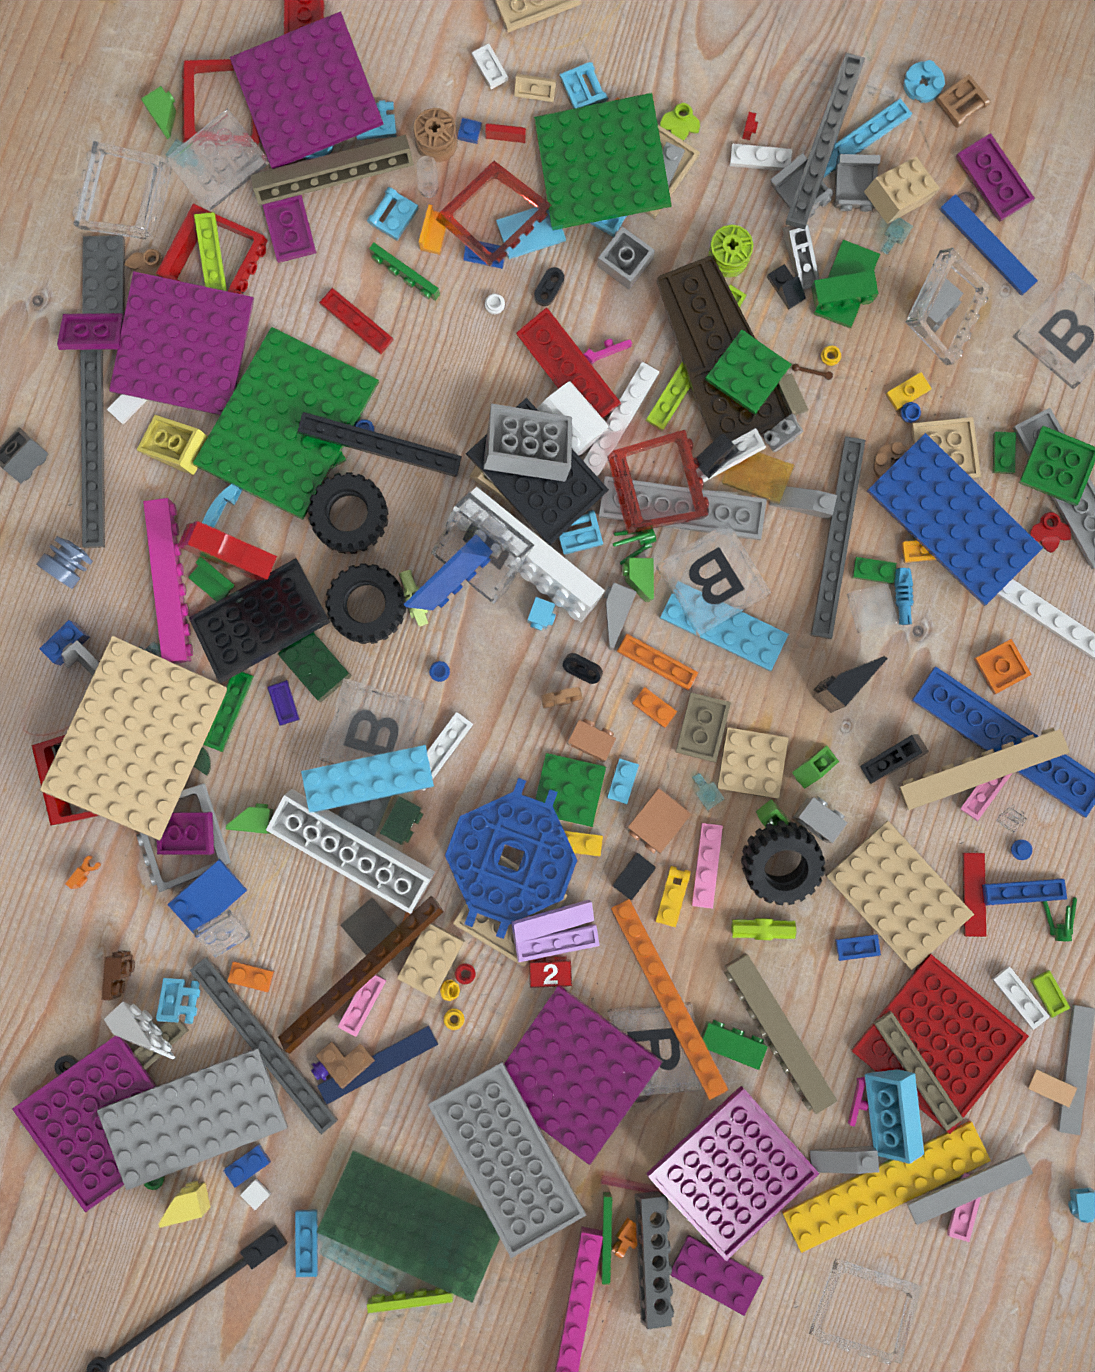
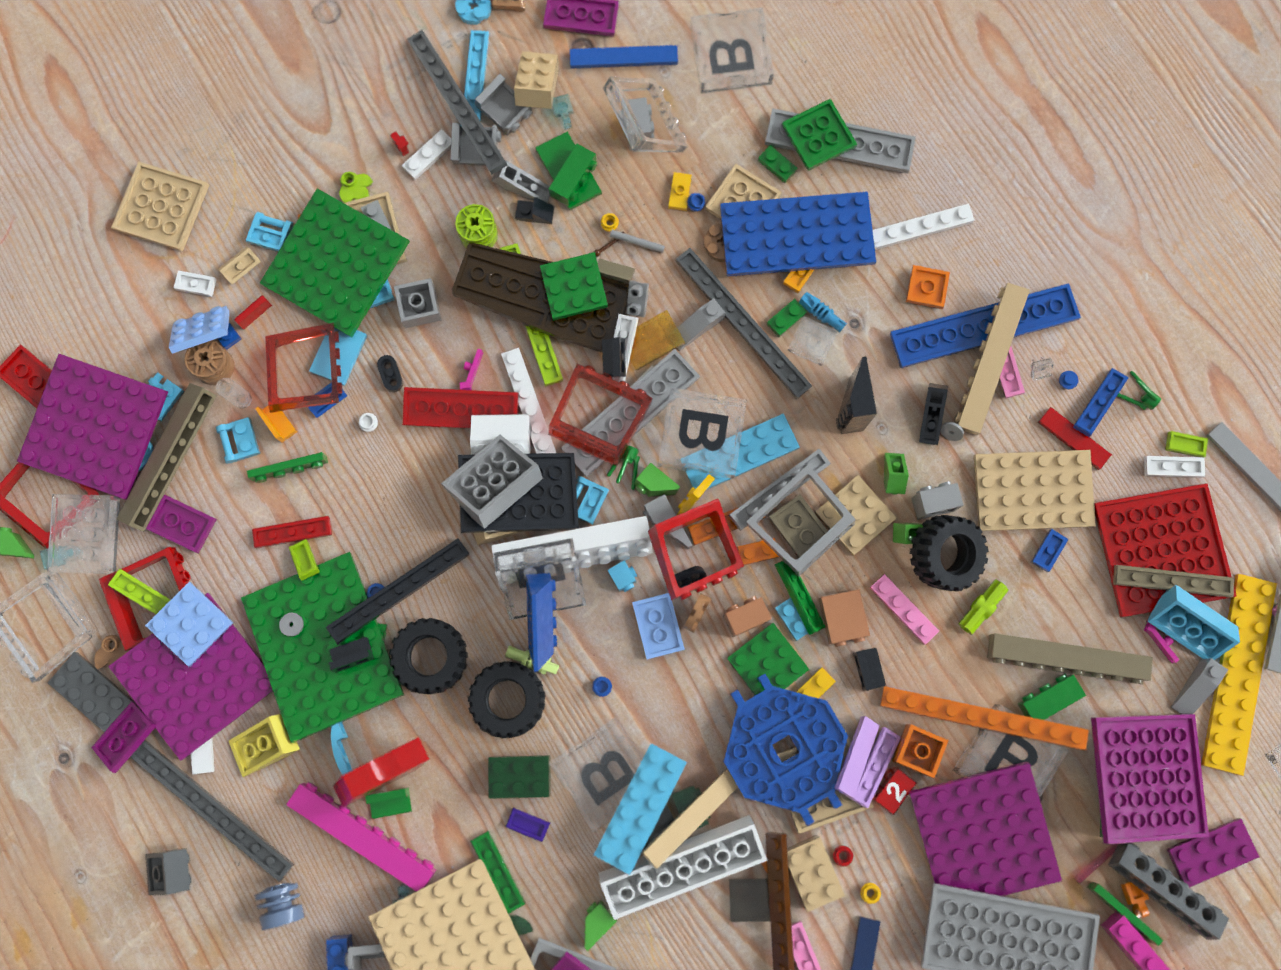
camera: 50 degrees left, 5 degrees down
black plate [189,558,330,683] -> none
white plate [422,712,474,791] -> none
yellow plate [440,980,460,1001] -> none
yellow plate [655,866,691,928] -> none
clear light blue plate [692,773,724,811] -> none
light nougat tile [1028,1069,1077,1107] -> none
red plate [1030,512,1071,553] -> none
none -> light blue plate [145,582,234,667]
none -> light blue plate [169,306,230,354]
none -> light grey wheel [279,613,304,637]
none -> lime tile [288,539,319,580]
none -> black panel [329,637,374,673]
none -> light grey bar [610,230,665,253]
none -> light blue plate [632,593,685,660]
none -> tan tile [642,769,738,869]
none -> red windscreen [648,498,744,601]
none -> yellow wing [676,474,715,516]
none -> light grey plate [729,449,831,531]
none -> light grey windscreen [746,464,855,576]
none -> green tile [775,561,826,635]
none -> orange brick [892,724,949,778]
none -> light grey wheel [941,422,964,441]

